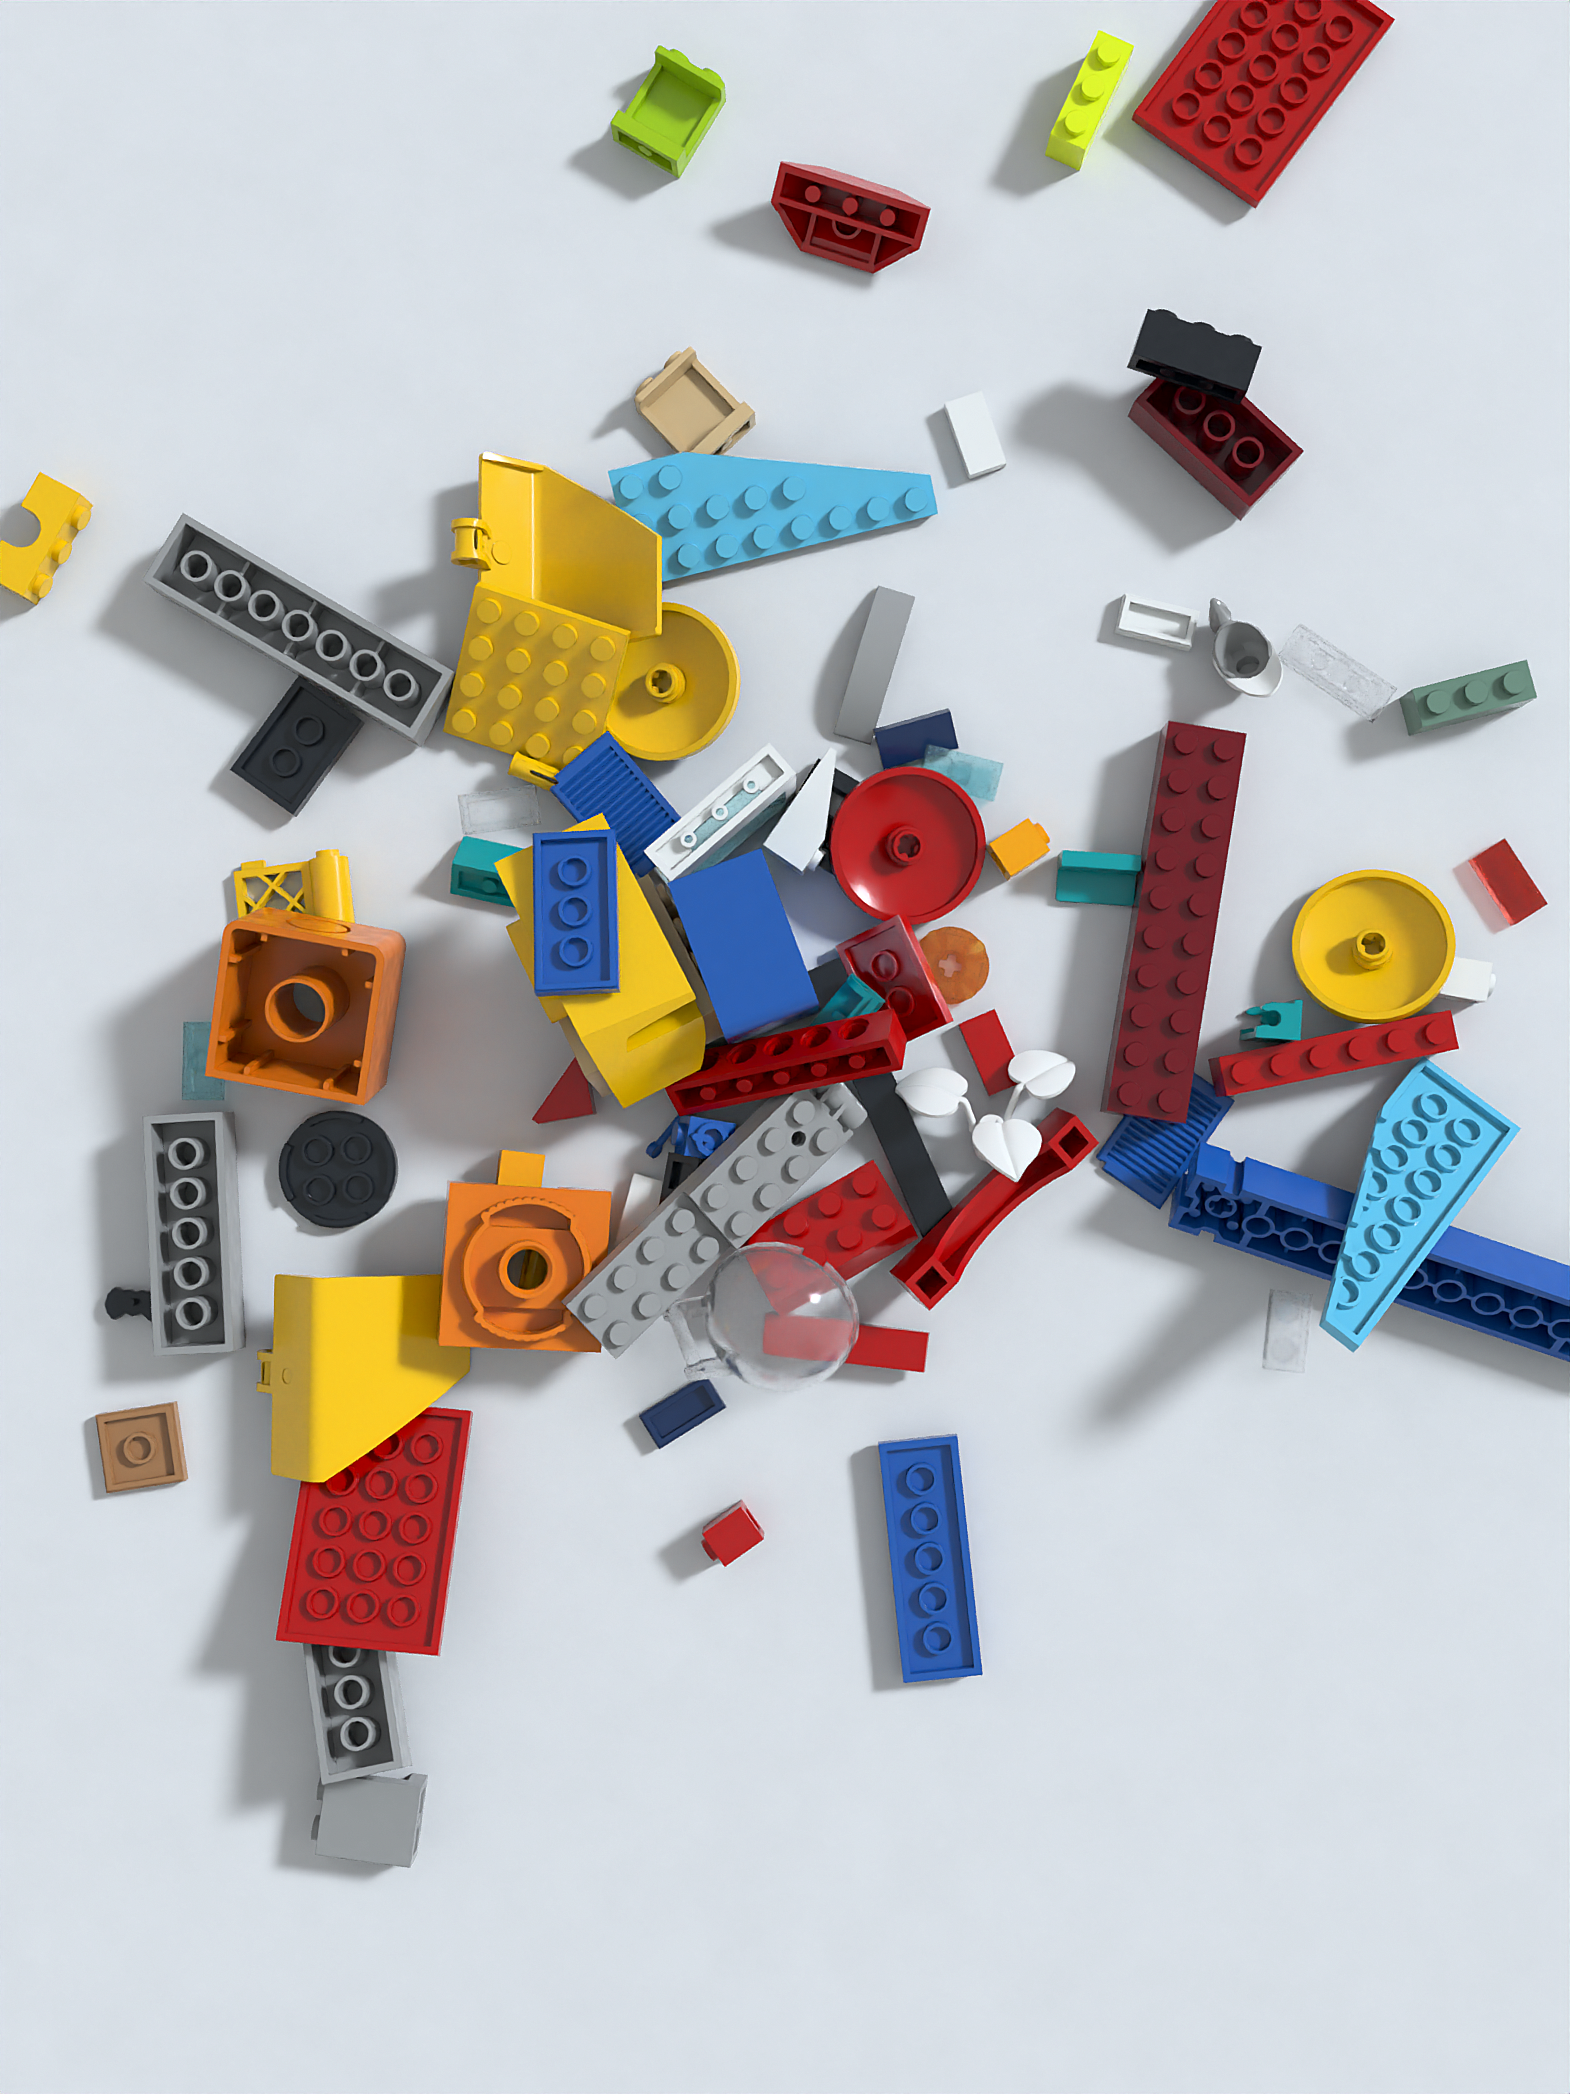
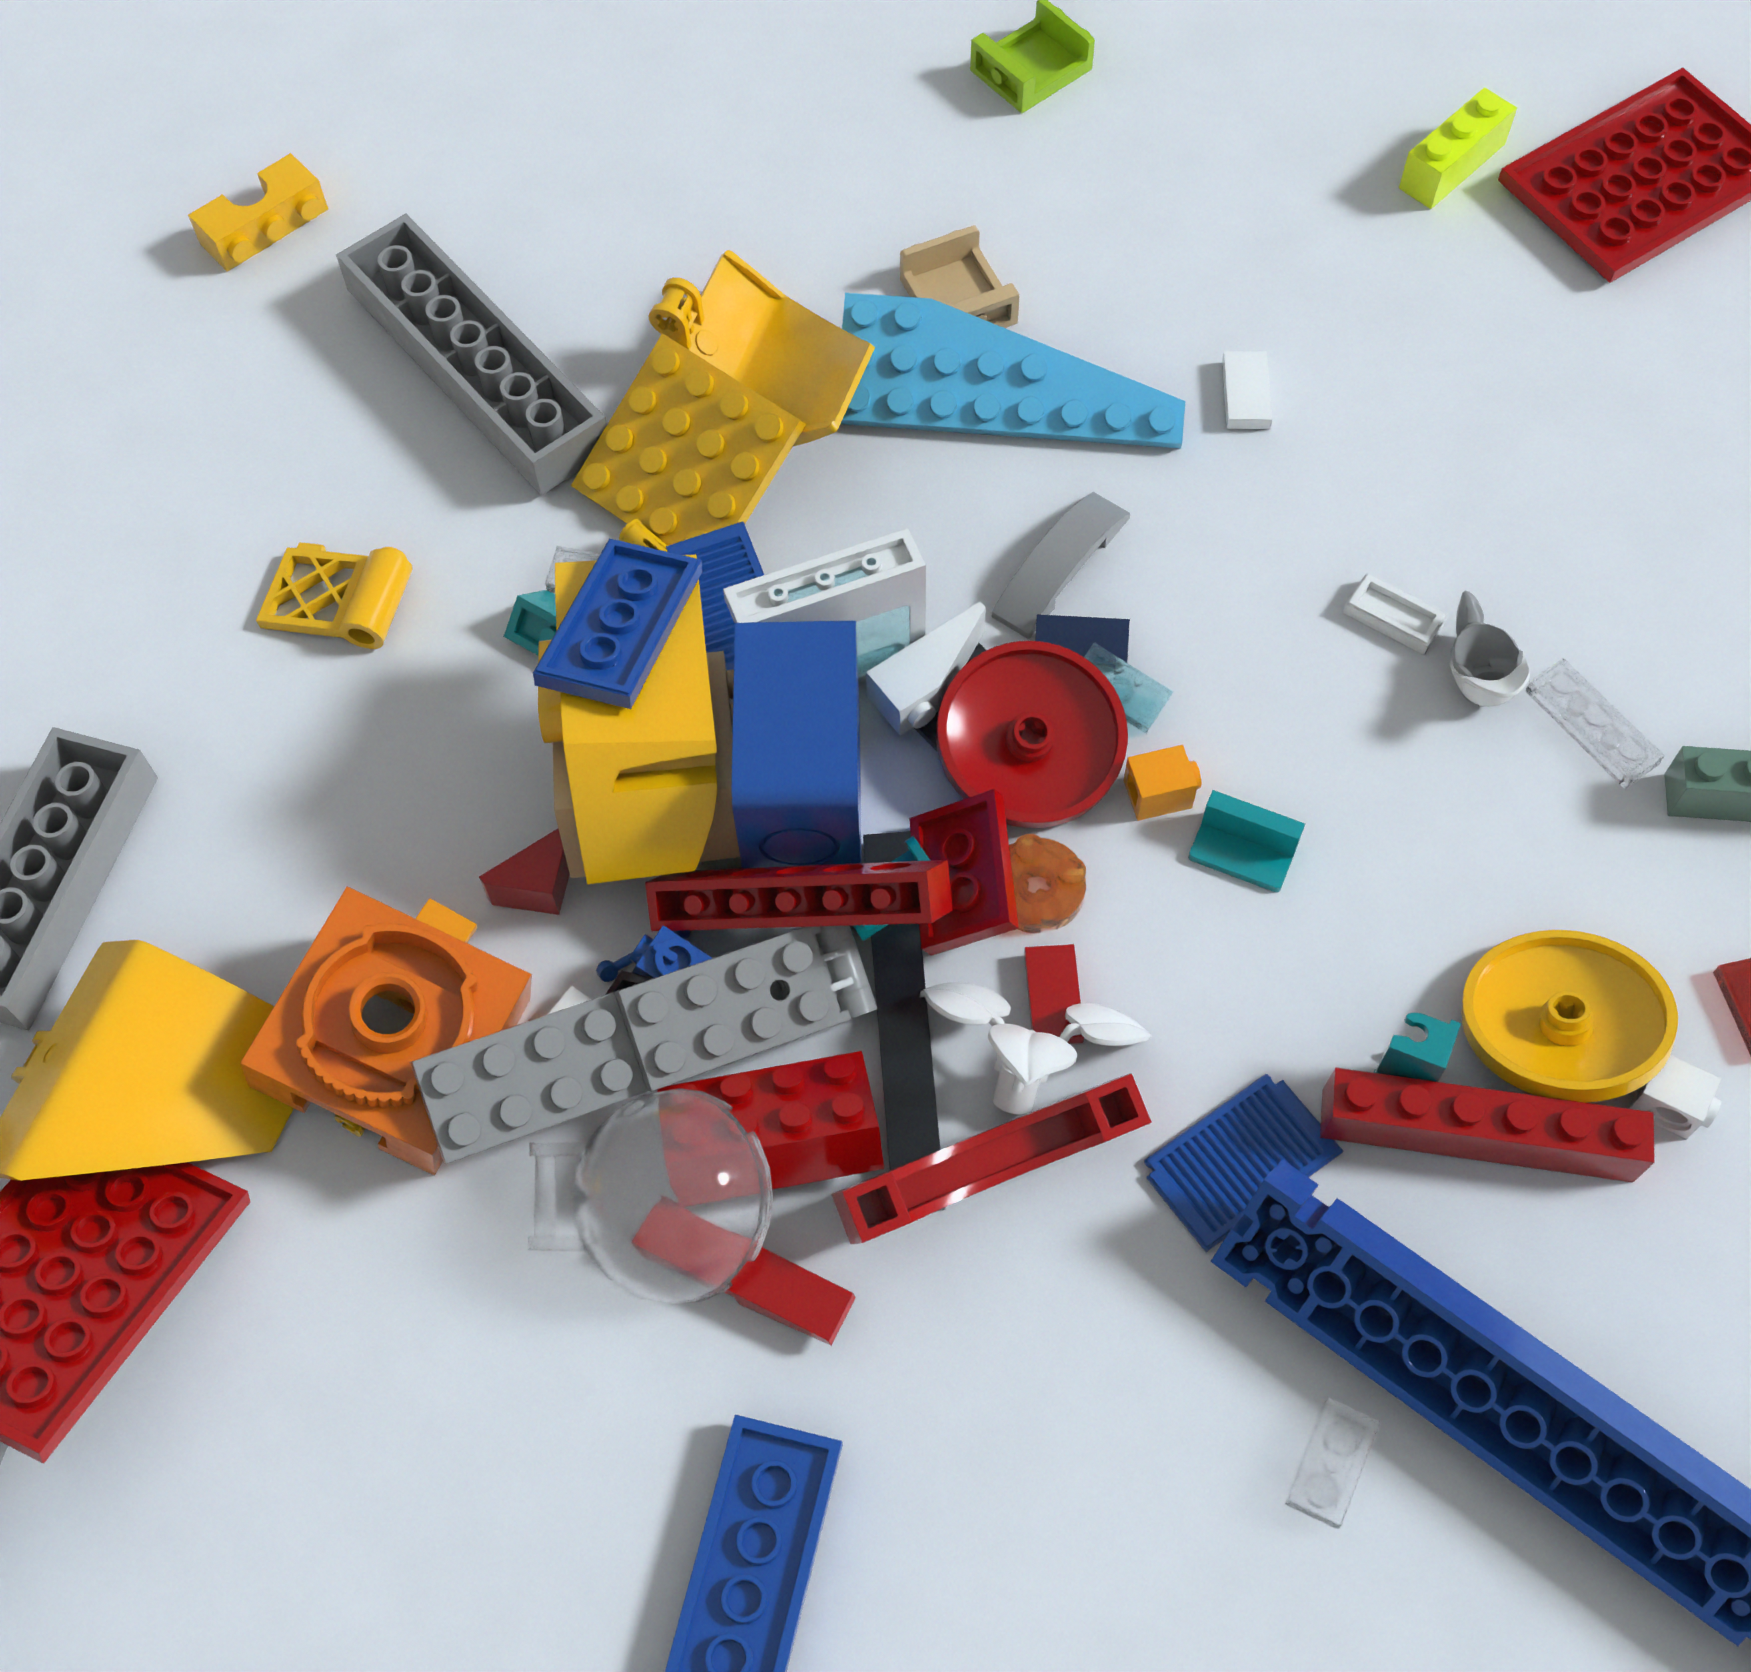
camera: 15 degrees right, 25 degrees down
clear light blue plate [182,1022,225,1100] -> none
orange piece [205,907,406,1106] -> none
black plate [230,675,365,817] -> none
black tile [279,1111,398,1228] -> none
yellow dish [605,602,741,762] -> none
dark blue tile [639,1373,726,1449] -> none
red brick [701,1500,764,1567] -> none
red wedge [771,161,931,274] -> none
dark red brick [1100,721,1247,1125] -> none
black brick [1127,309,1262,405] -> none
dark red brick [1128,378,1304,521] -> none
medium azure wing [1319,1056,1521,1353] -> none

